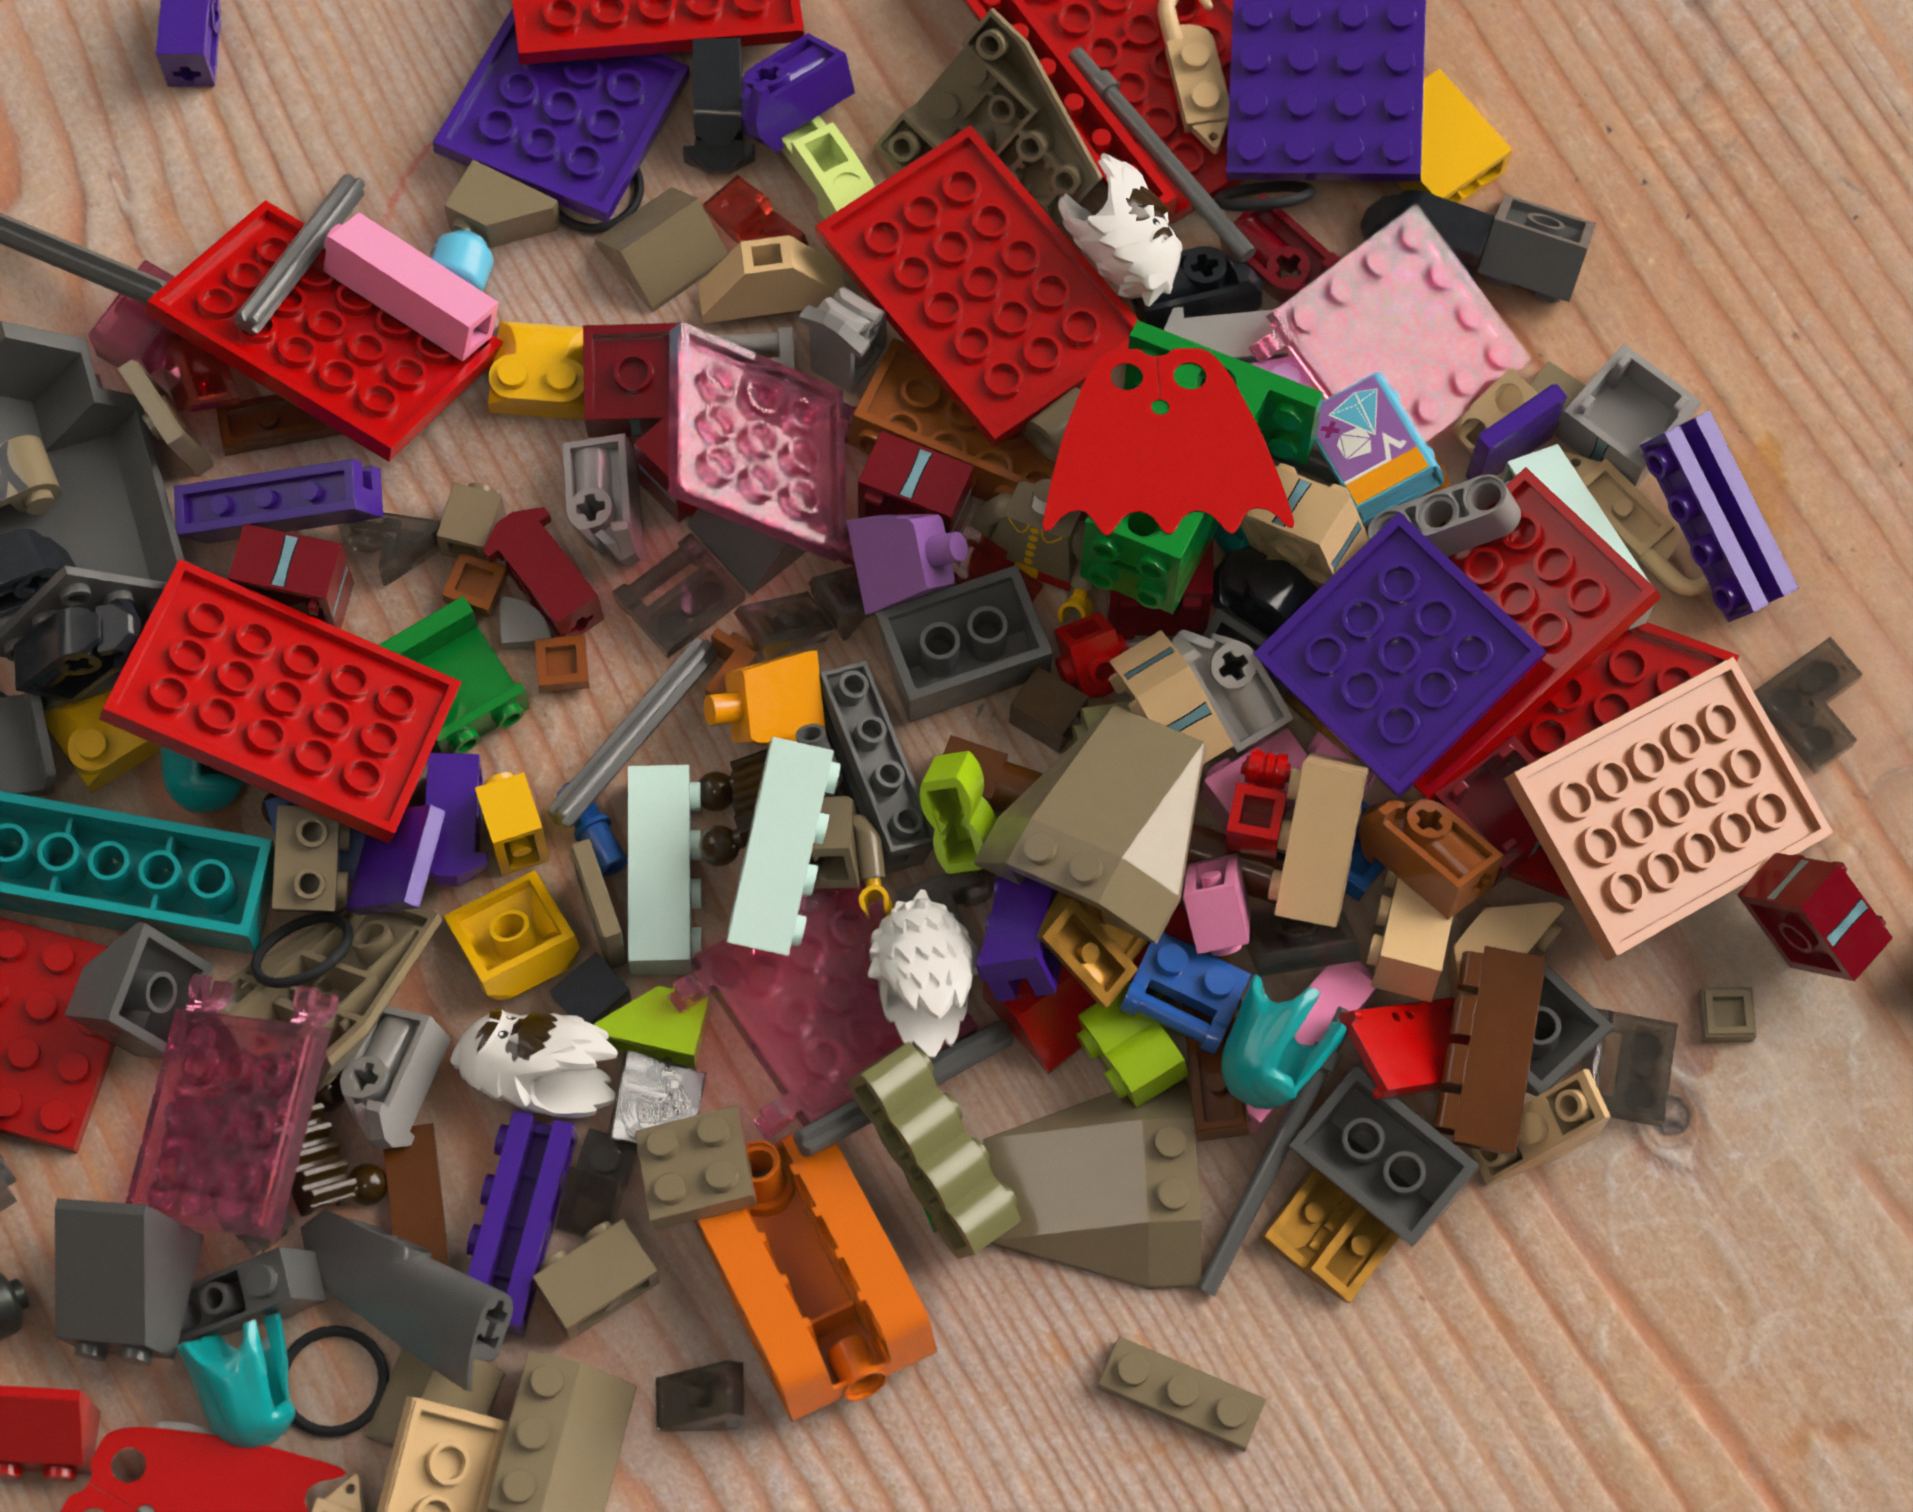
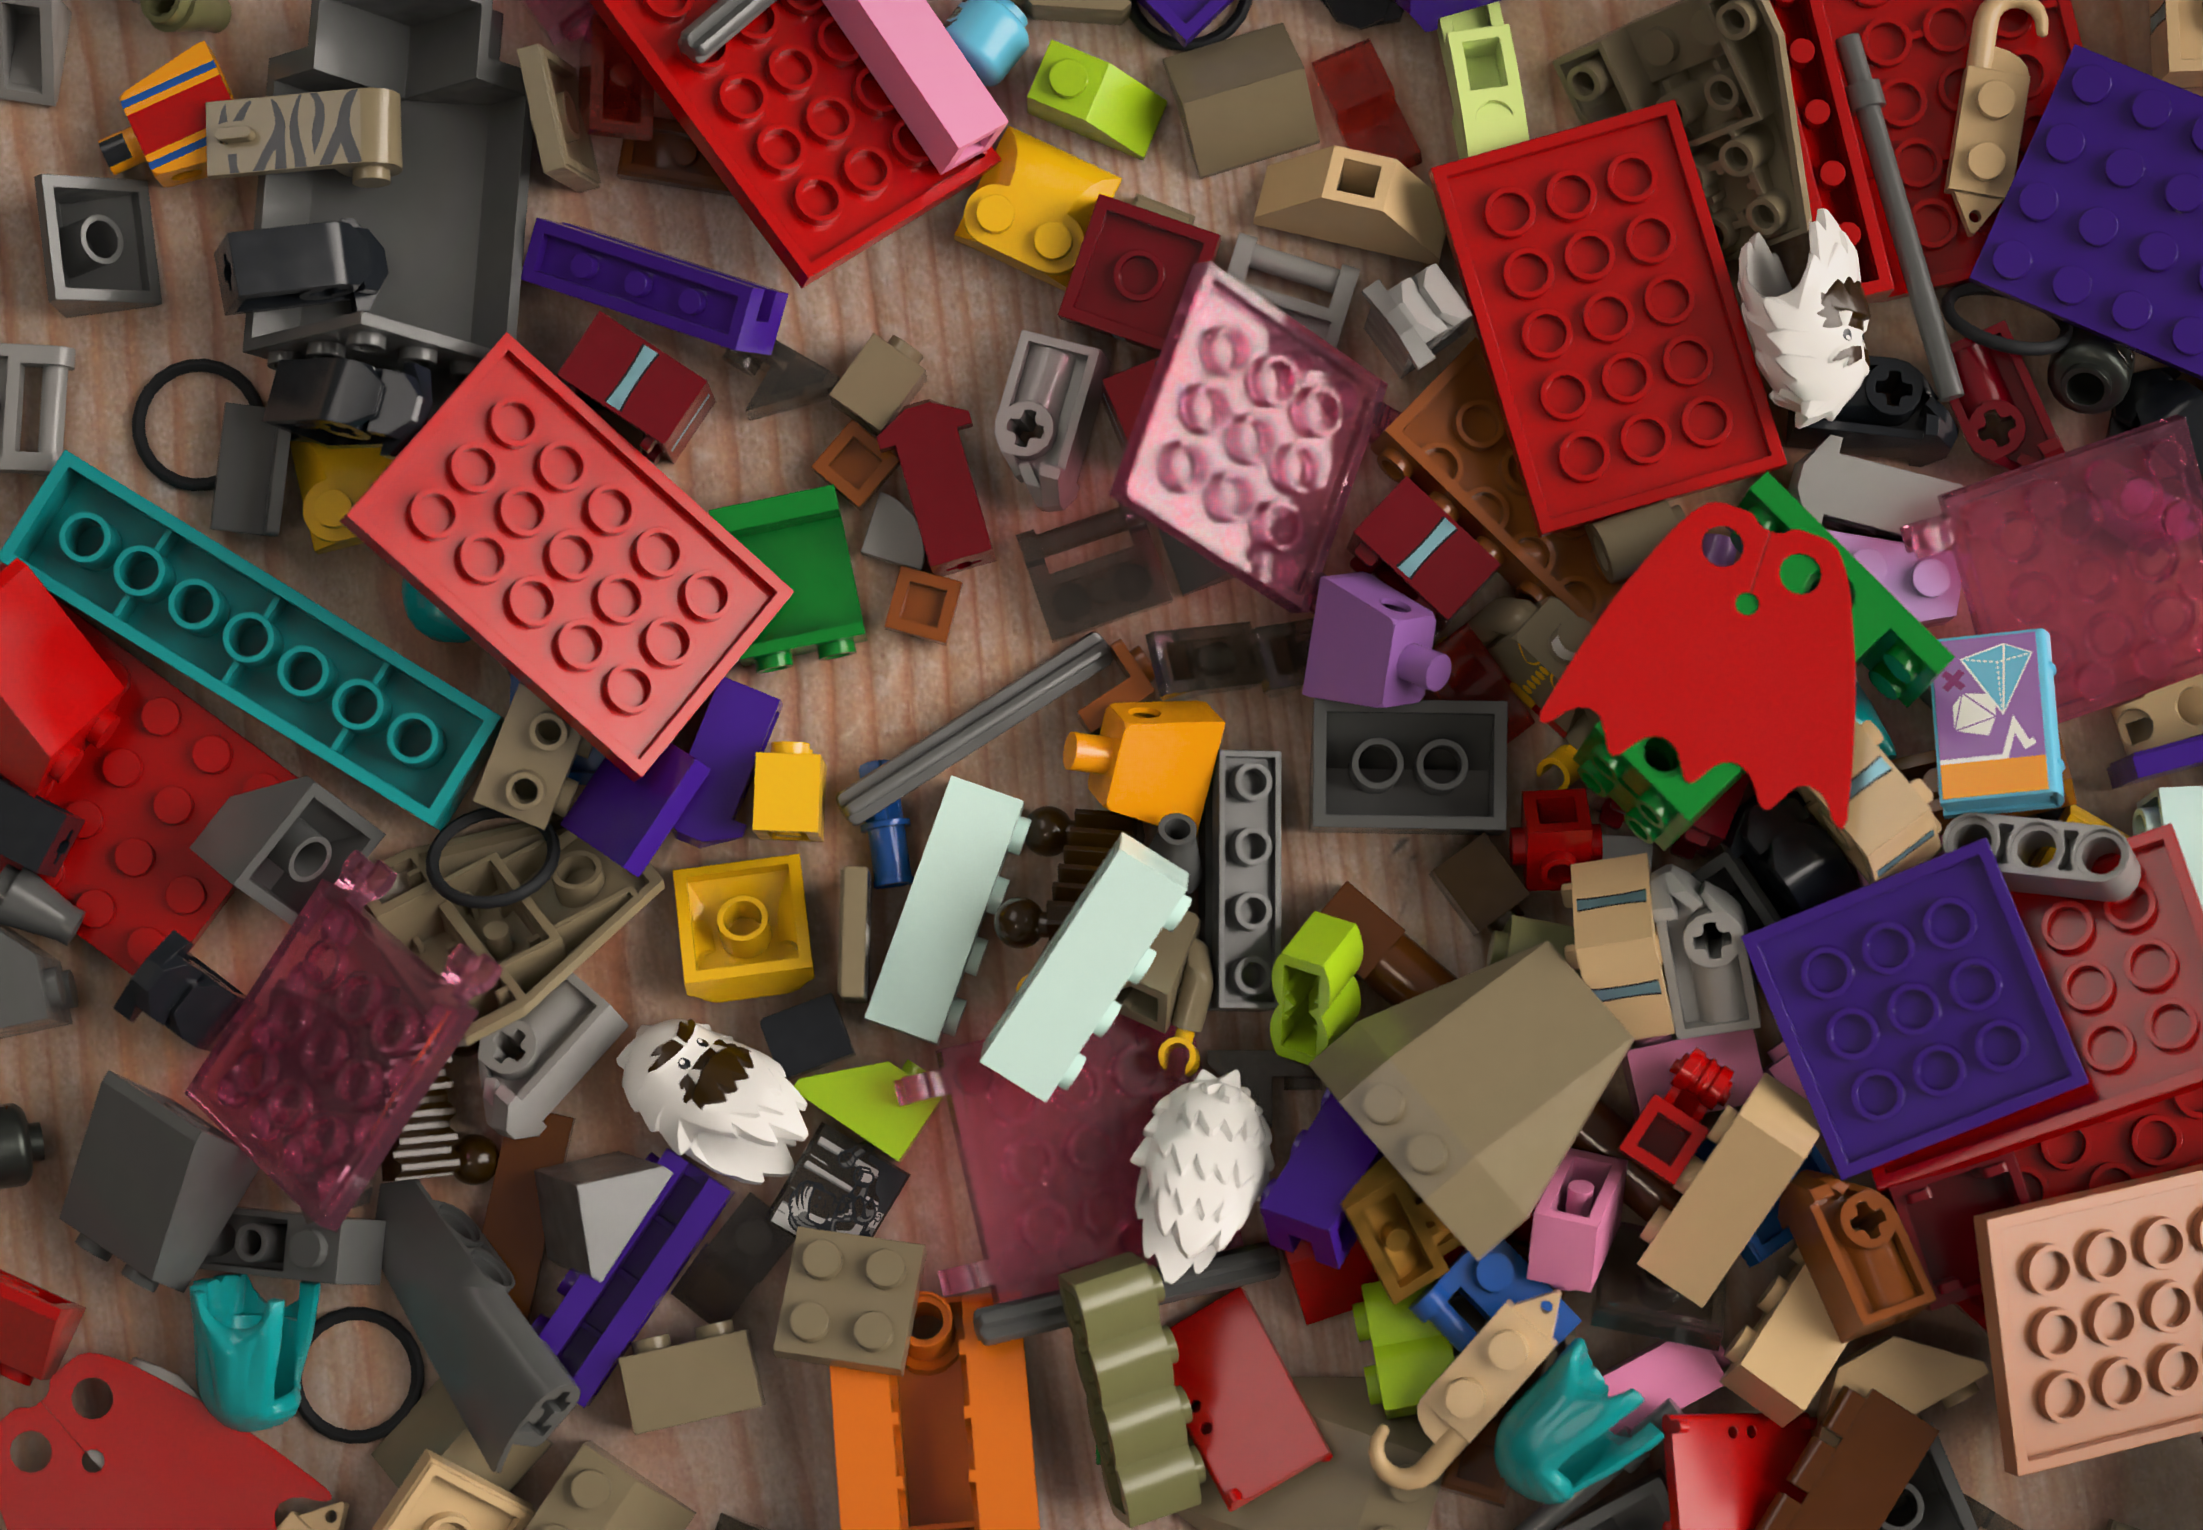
camera: 20 degrees right, 15 degrees up
none -> black piece [113,930,254,1053]
none -> dark grey slope [534,1151,673,1283]
none -> lime slope [1027,39,1168,161]
none -> red door [1170,1287,1333,1512]
none -> tan plate [1368,1290,1561,1491]
none -> pearl dark grey head [2047,325,2135,415]

